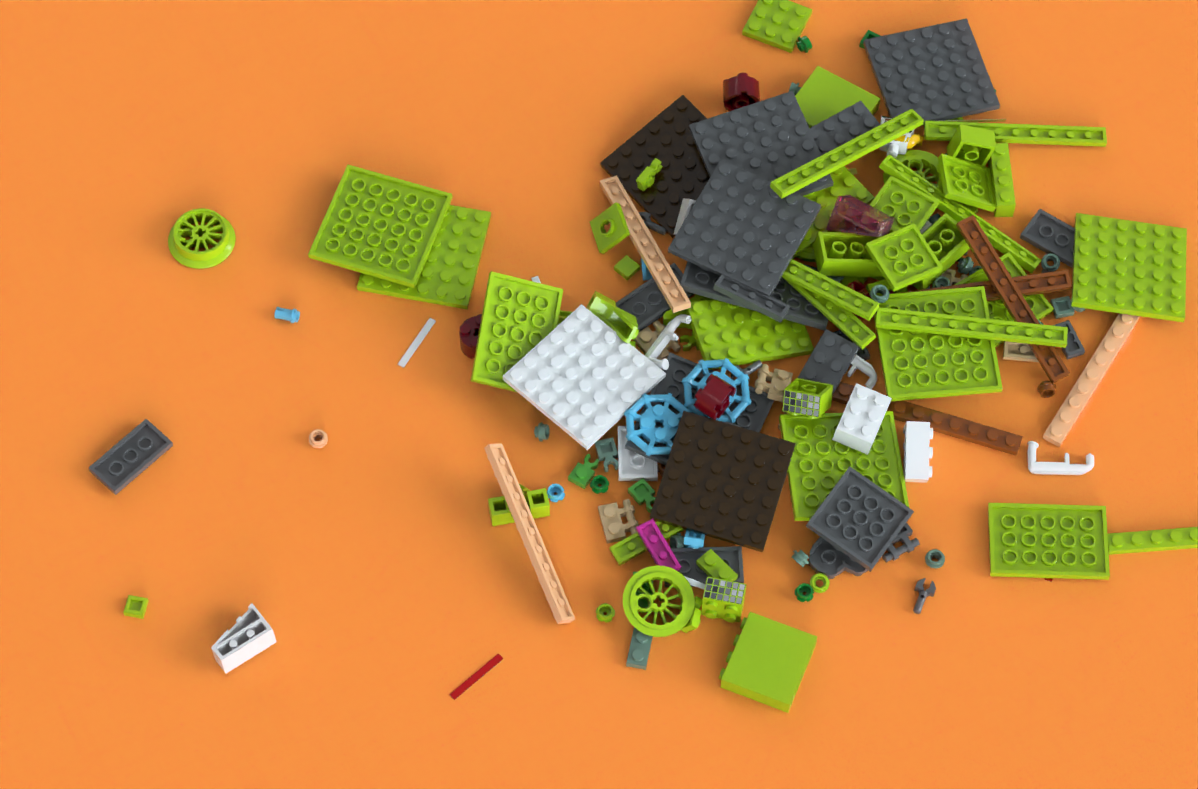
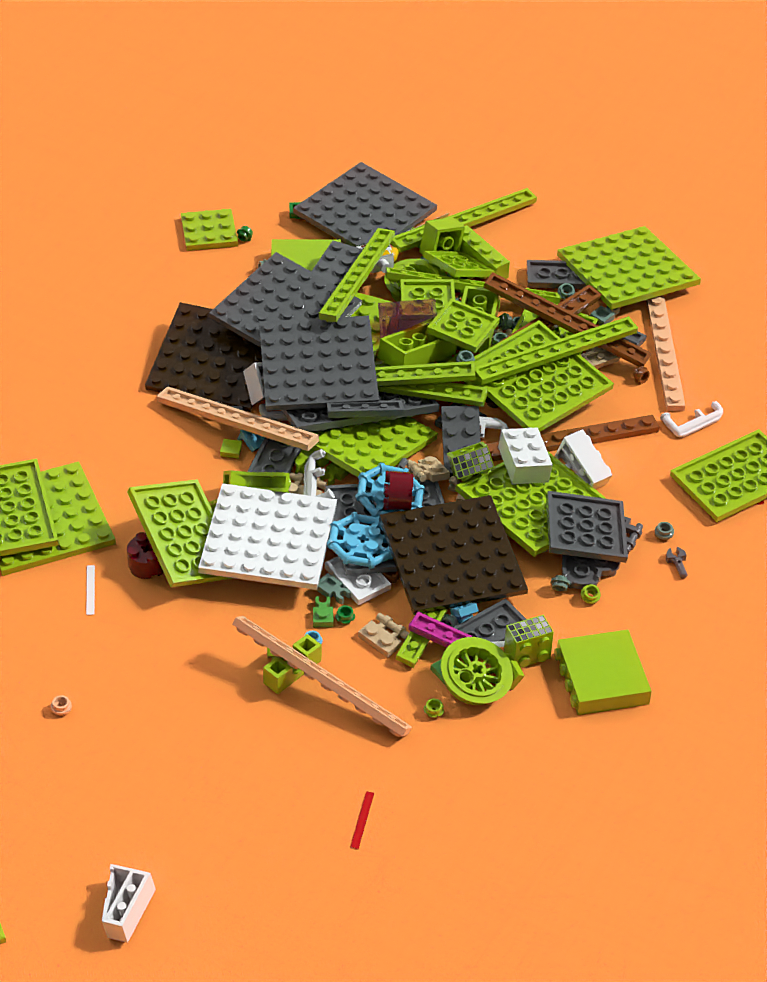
camera: 35 degrees left, 15 degrees down
sand green plate [534,422,550,441] -> none
lime piece [590,203,630,254] -> none
sand green plate [626,627,653,670] -> none
bright green plate [628,478,656,513] -> none
lime plate [636,158,663,192] -> none
lime plate [696,549,738,582] -> none
dark red brick [723,72,760,111] -> none
green plate [795,583,814,602] -> none

